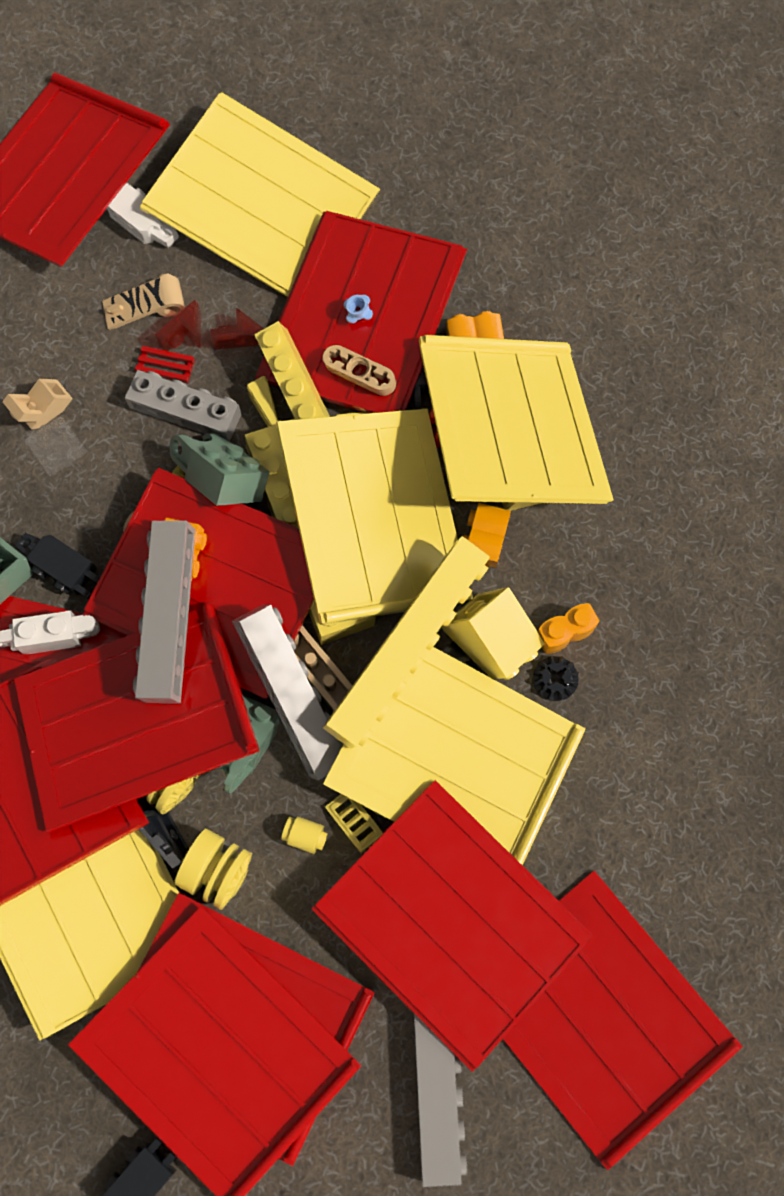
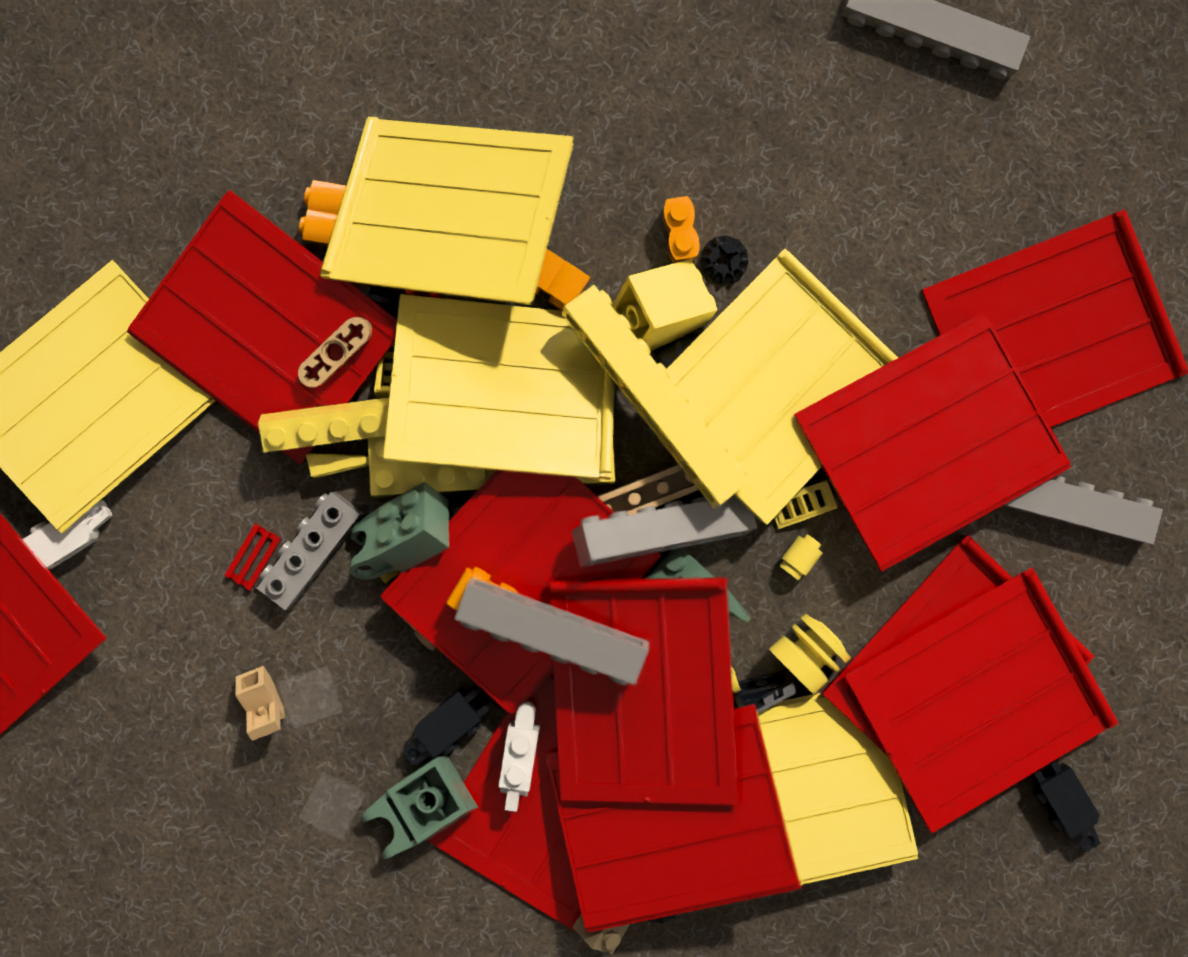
camera: 75 degrees left, 15 degrees up
tan door [102,274,185,330] -> none
clear red slope [155,300,202,351] -> none
clear red slope [210,308,264,350] -> none
light blue plate [344,295,373,323] -> none

